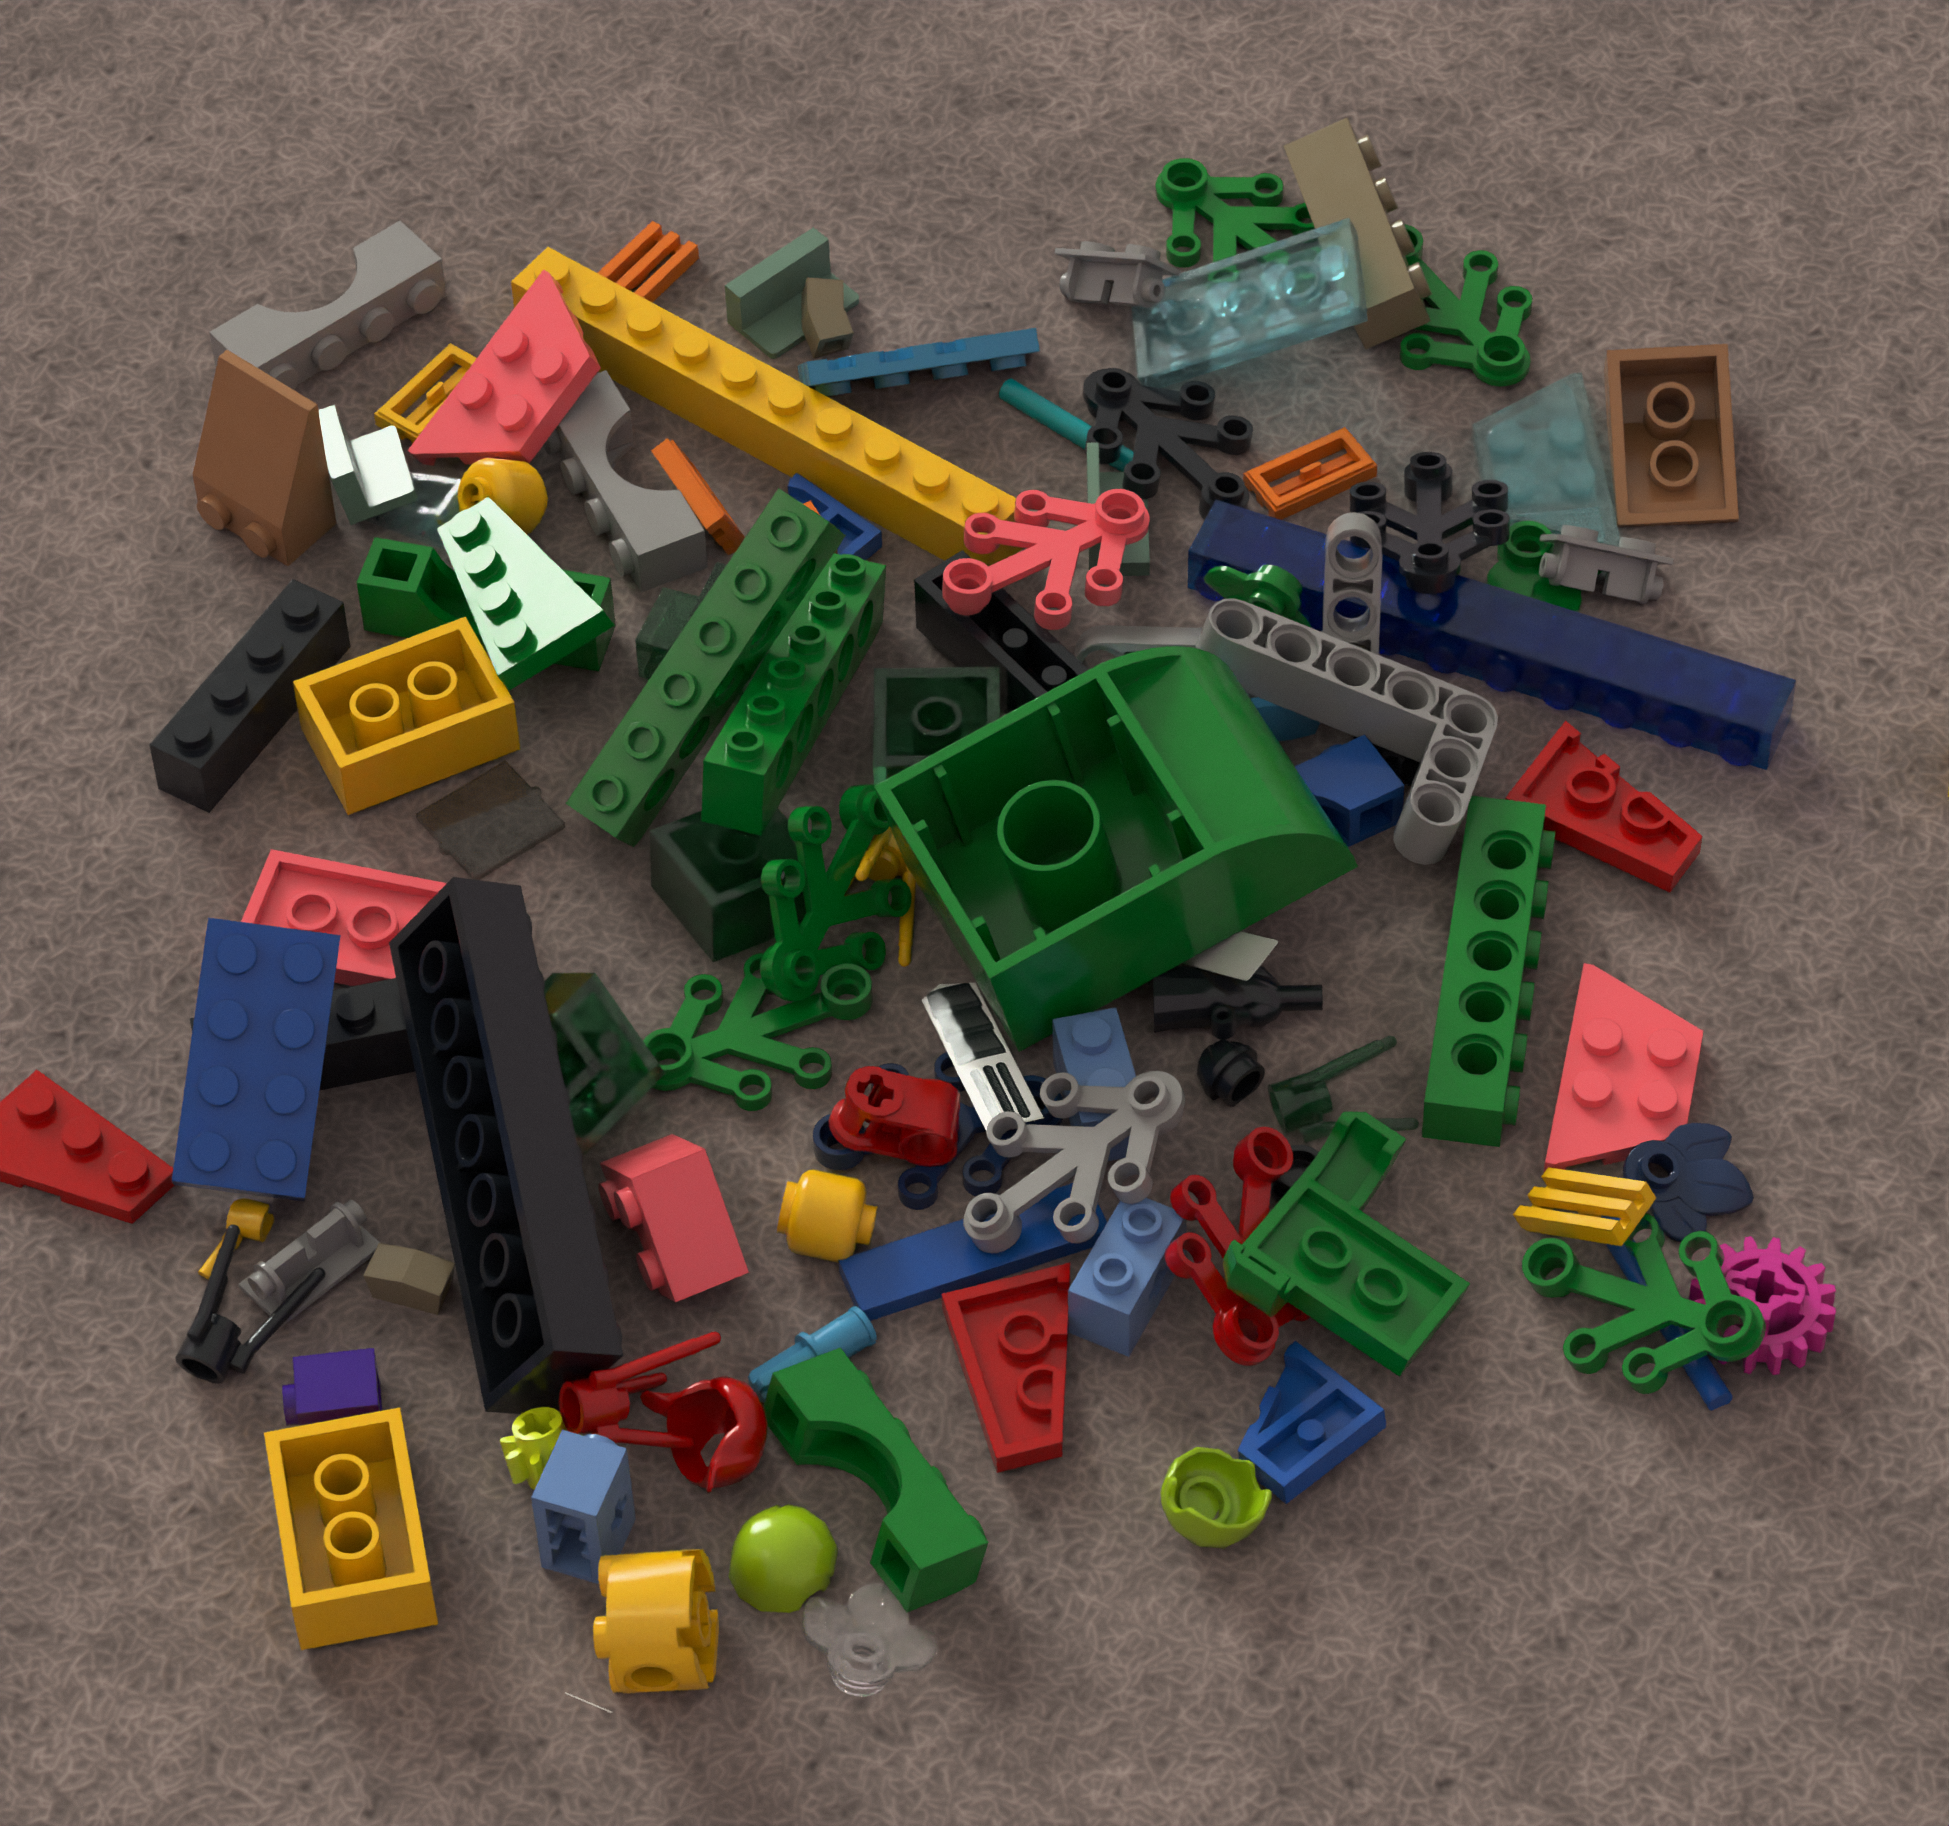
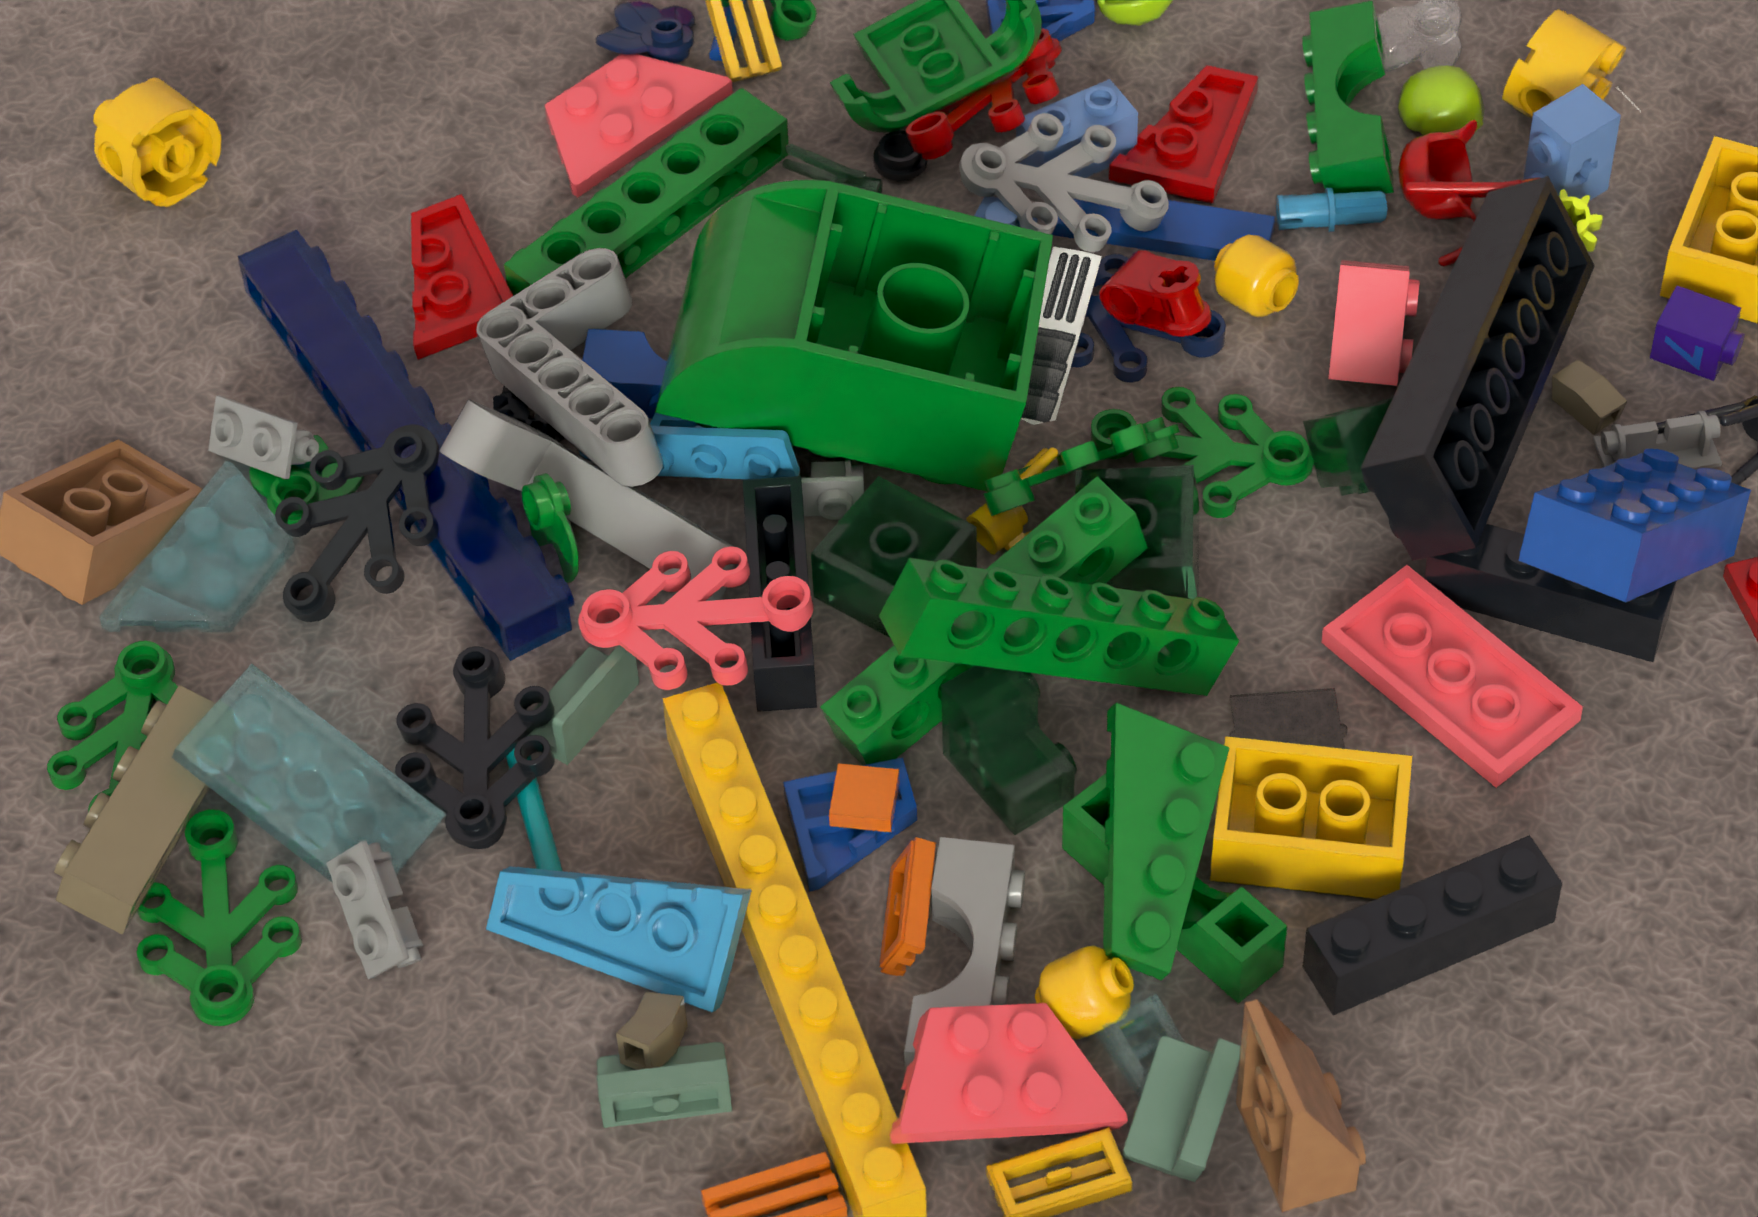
camera: 145 degrees left, 0 degrees up
orange tile [1243,427,1377,523] -> none

